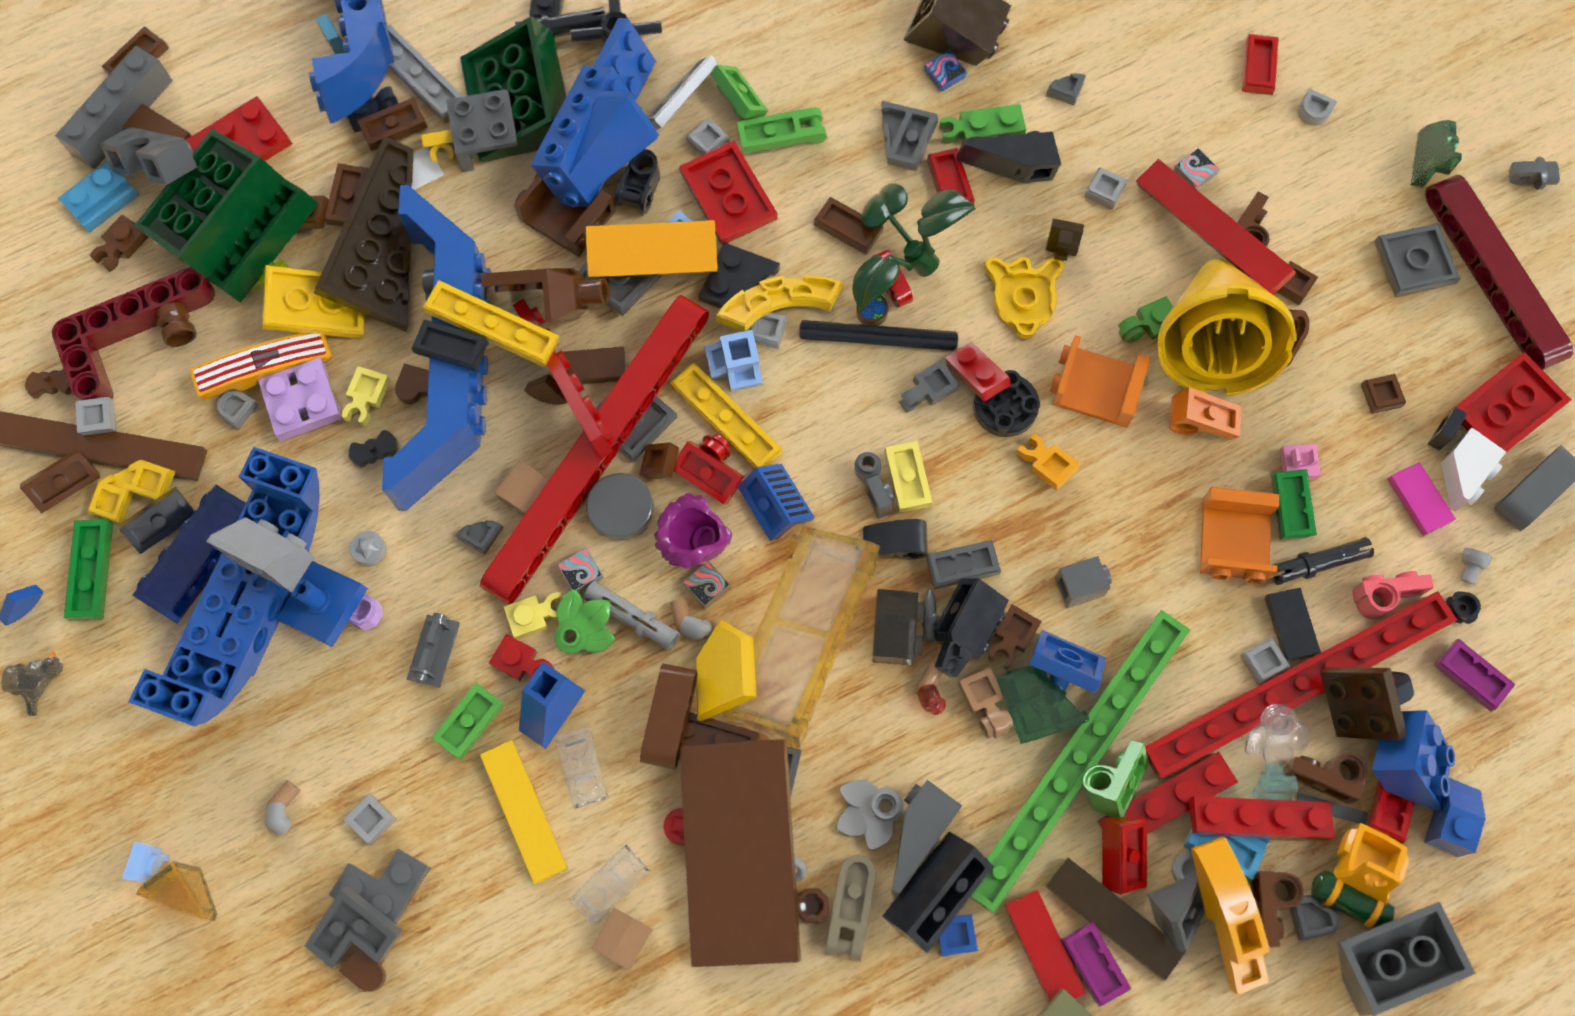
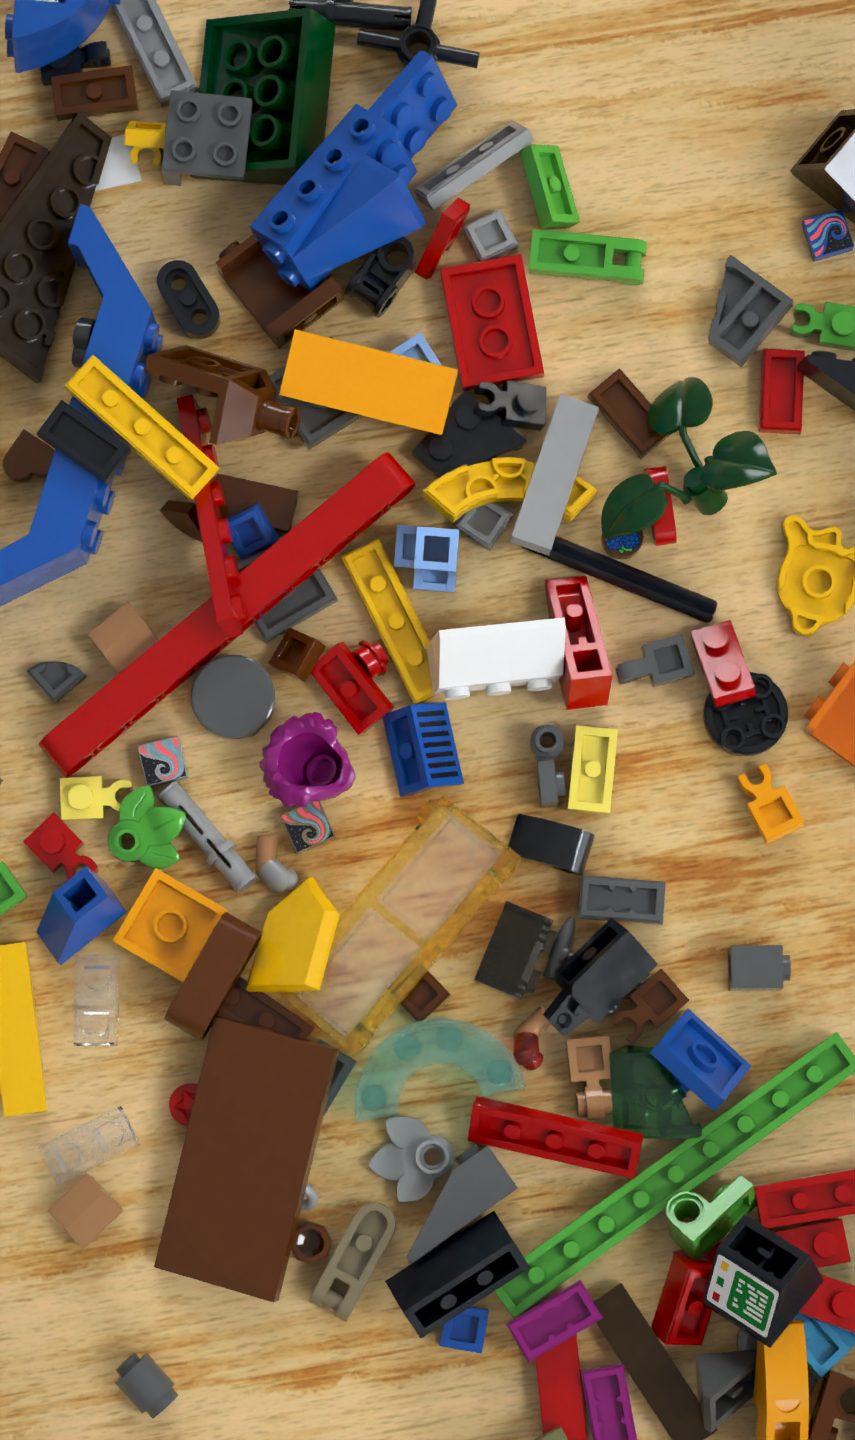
camera: 20 degrees right, 10 degrees up
none -> light orange plate [112,868,230,982]
none -> black plate [157,260,220,339]
none -> blue tile [227,502,279,559]
none -> clear light blue brick [355,1018,526,1123]
none -> reddish brown tile [391,964,450,1024]
none -> red tile [415,198,471,280]
none -> white slope [426,617,566,700]
none -> red plate [467,1096,644,1179]
none -> black plate [473,380,546,431]
none -> magenta plate [506,1280,603,1363]
none -> light grey tile [509,394,599,556]
none -> red slope [545,576,613,710]
none -> black slope [703,1215,824,1348]

